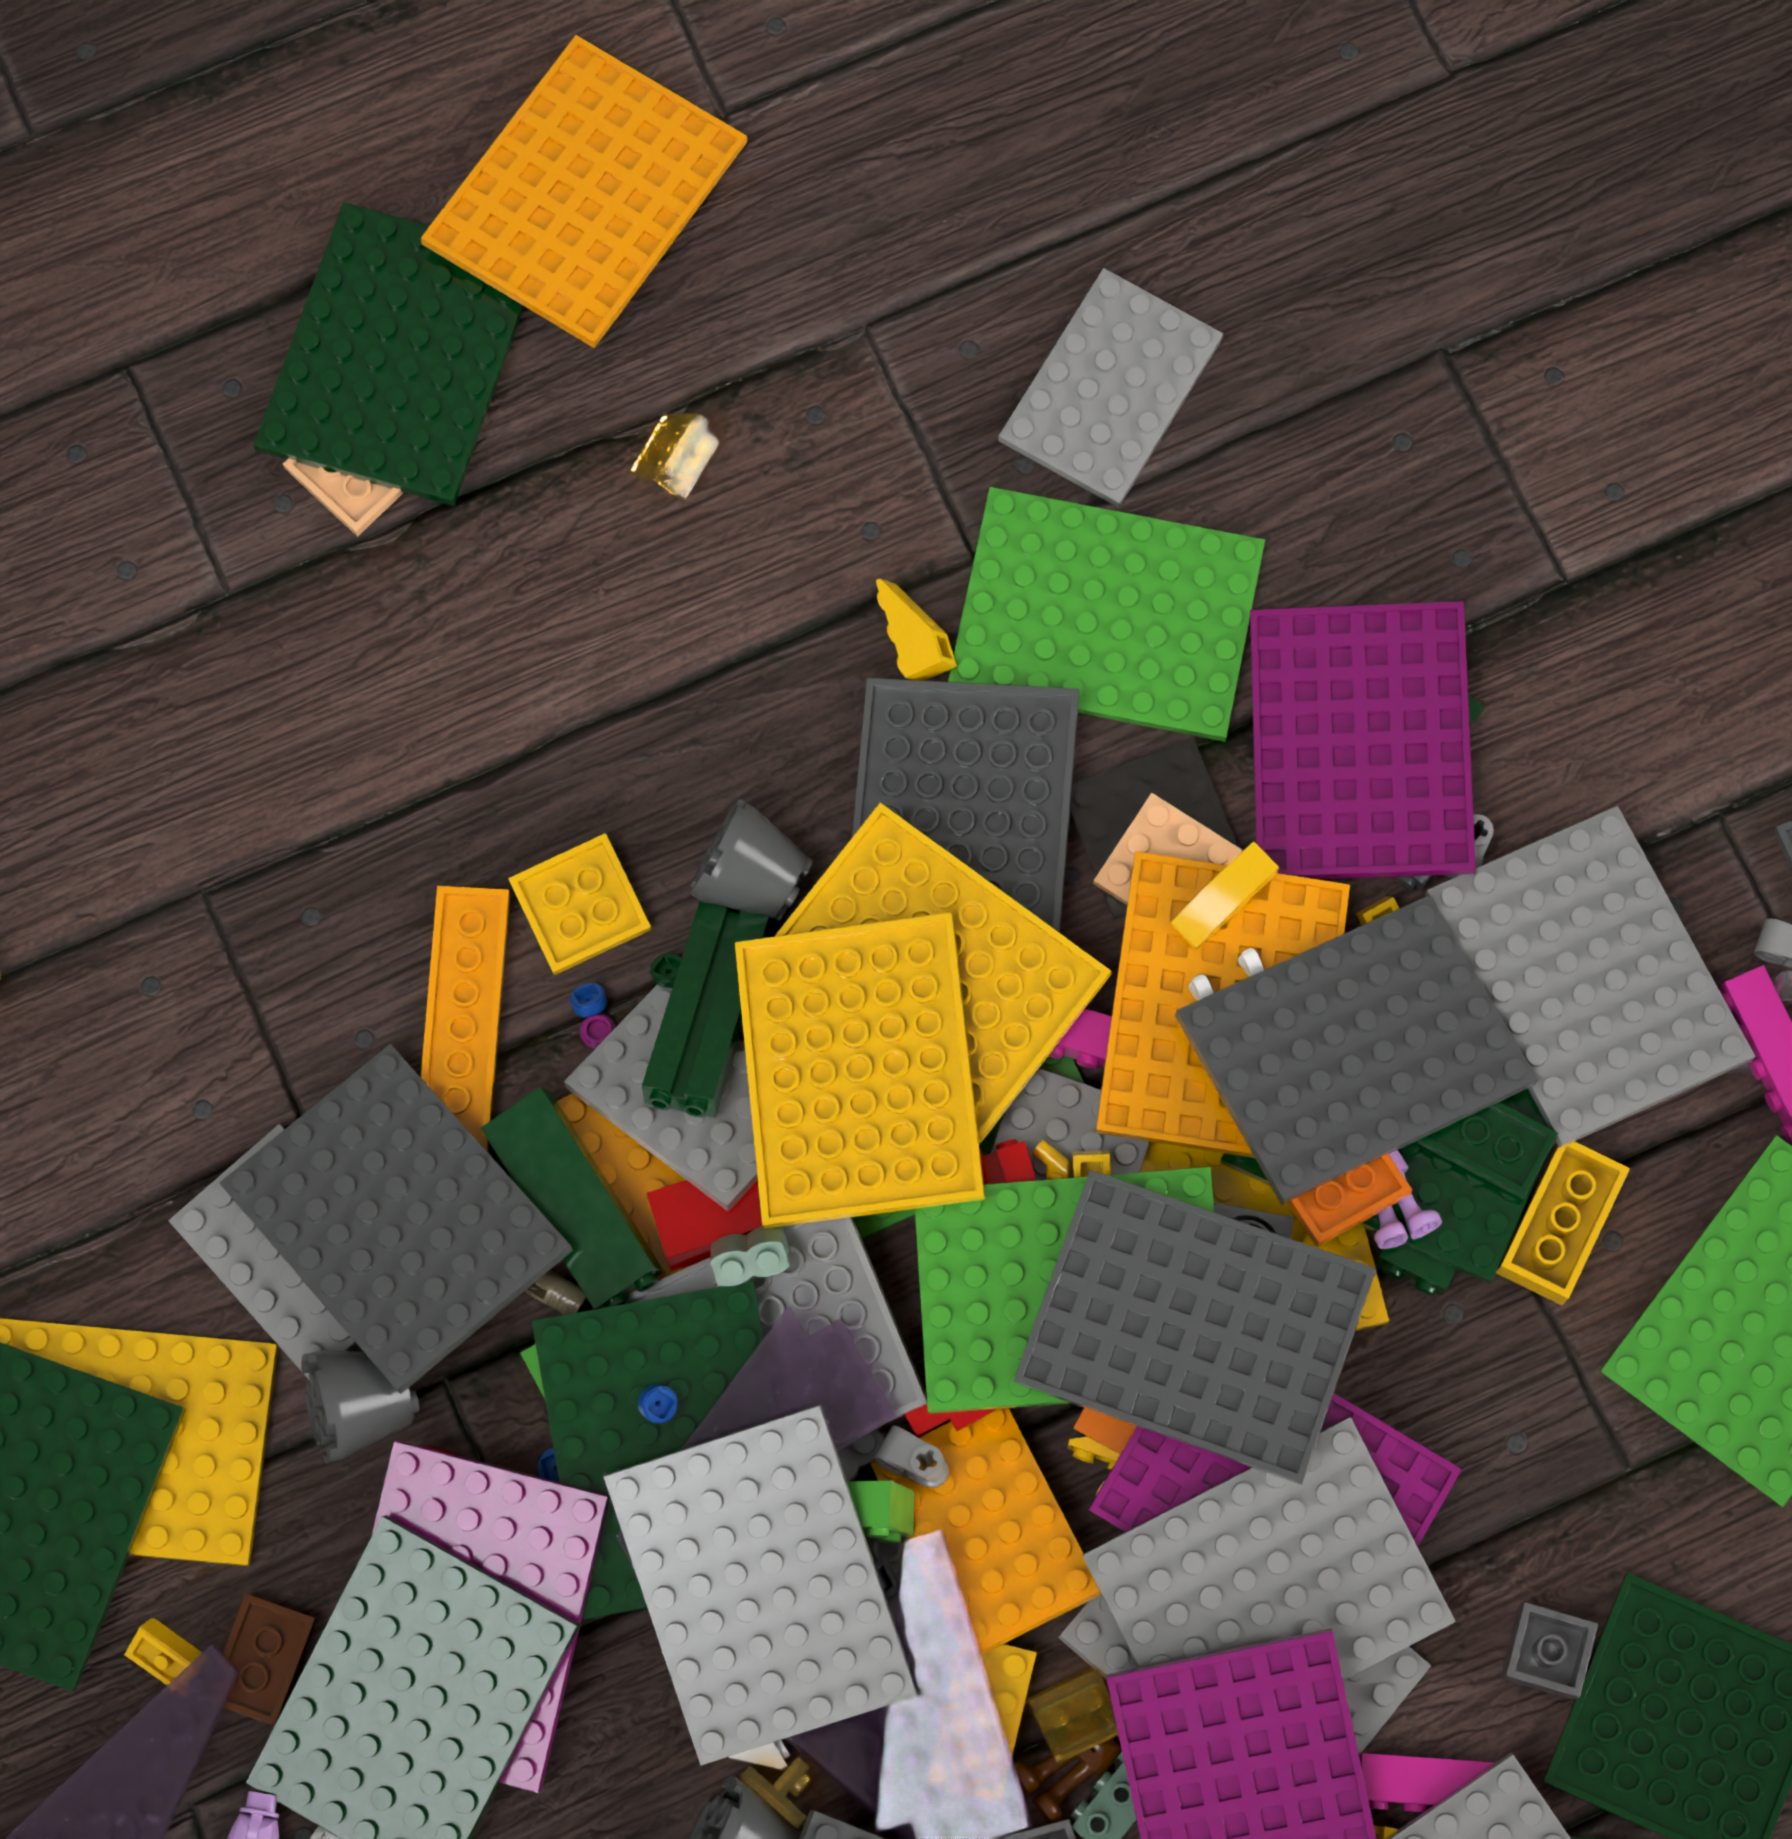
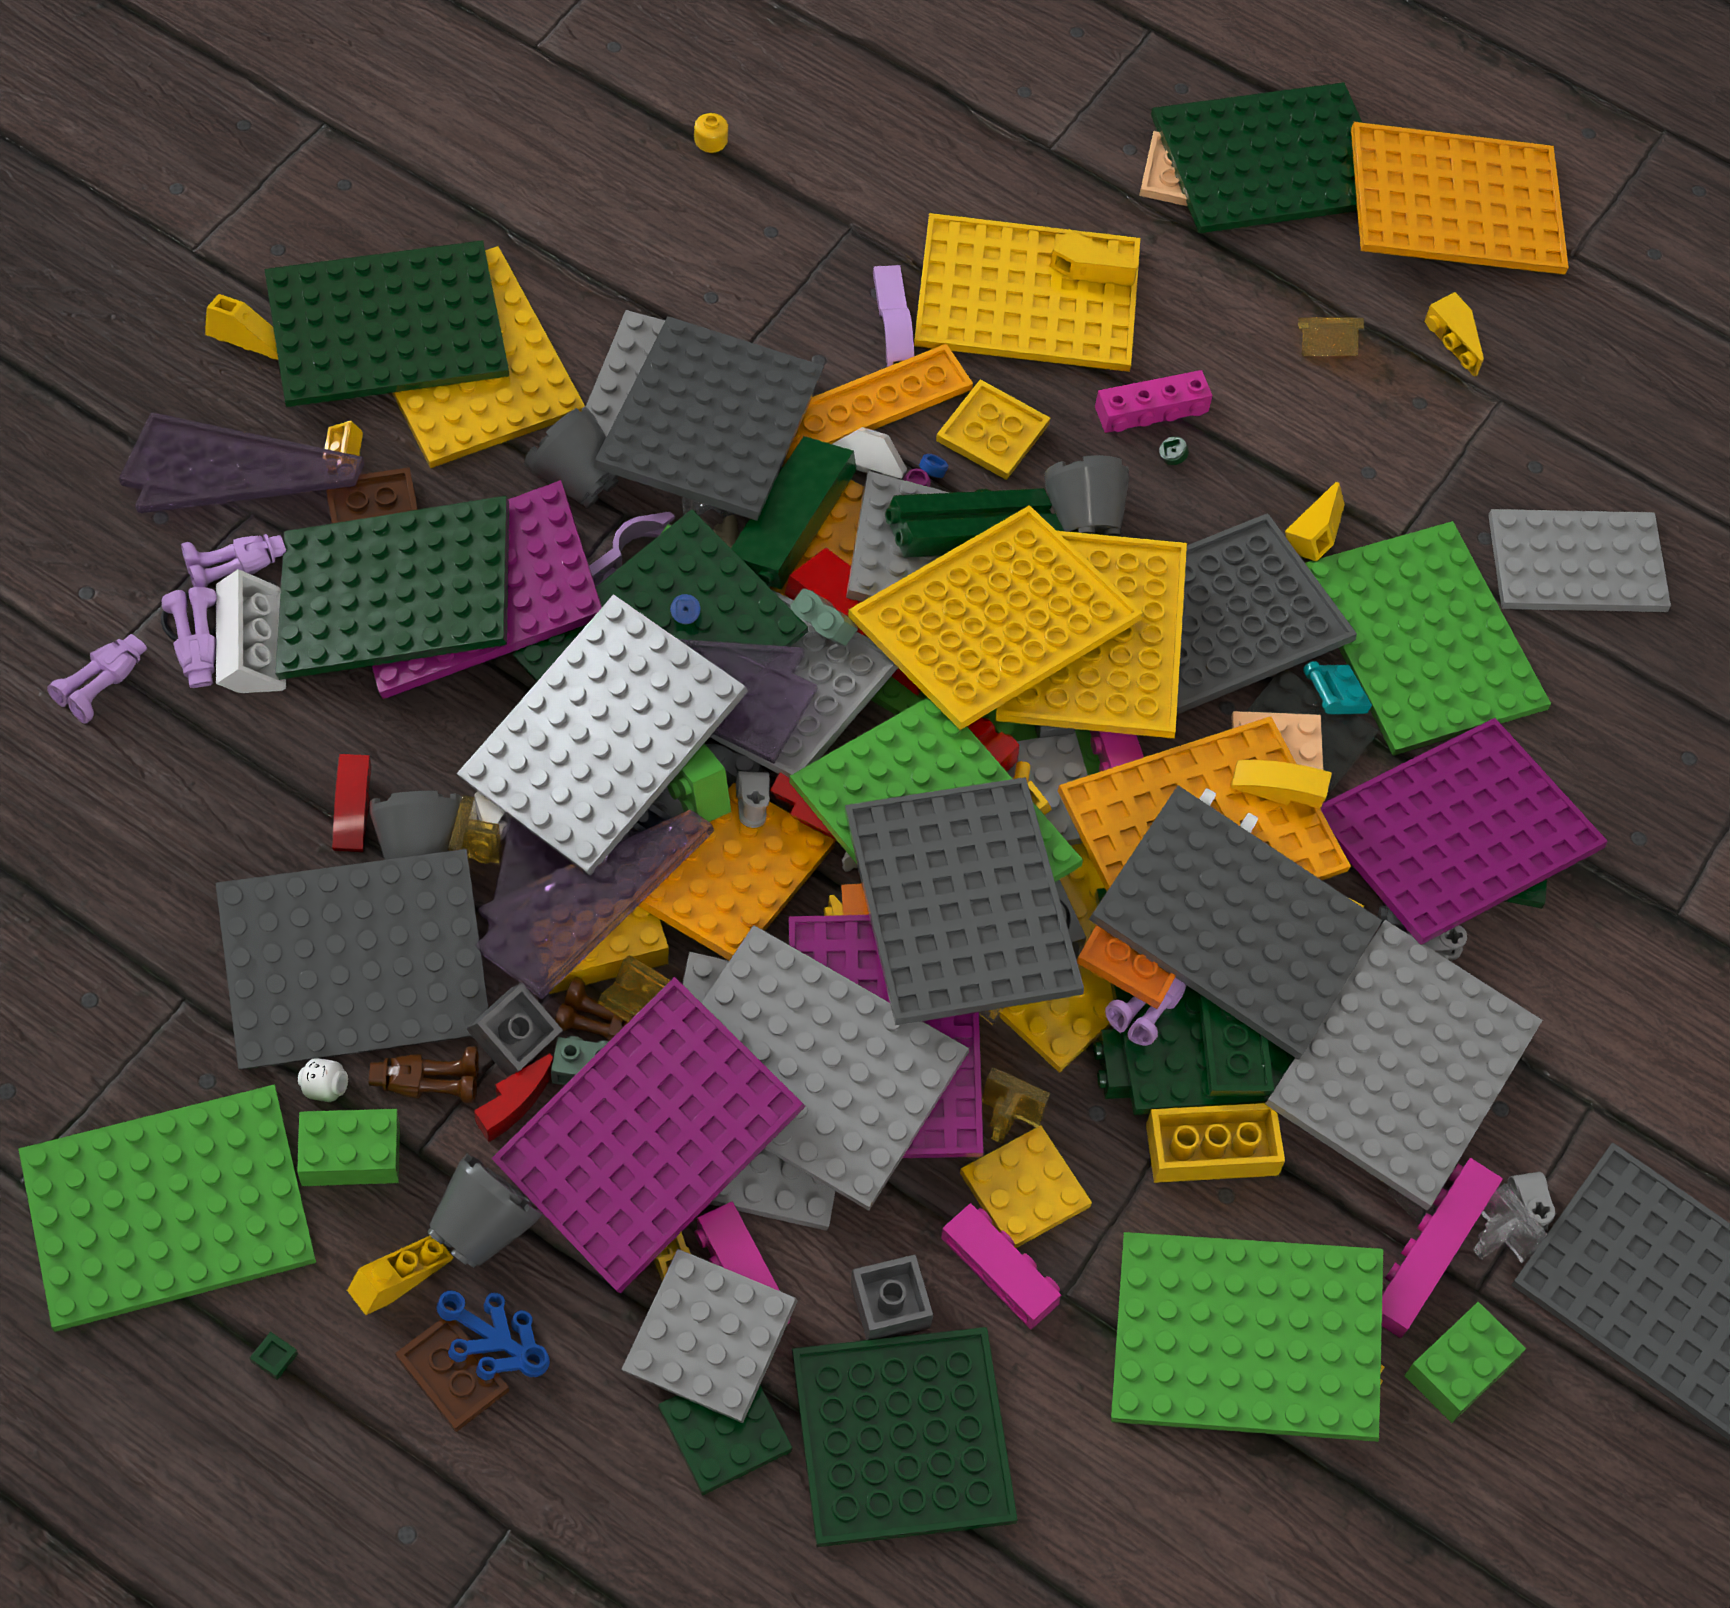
camera: 50 degrees right, 15 degrees down
none -> lavender piece [589,512,675,586]
none -> white slope [832,427,907,479]
none -> lavender piece [873,265,914,367]
none -> yellow plate [914,213,1140,372]
none -> dark pink brick [941,1203,1061,1330]
none -> yellow plate [960,1125,1092,1248]
none -> clear yellow bracket [982,1067,1051,1144]
none -> yellow slope [1050,229,1138,285]
none -> dark pink brick [1095,370,1212,433]
none -> dark green tile [1159,436,1189,465]
none -> teal plate [1303,661,1372,714]
none -> yellow slope [1424,292,1484,377]

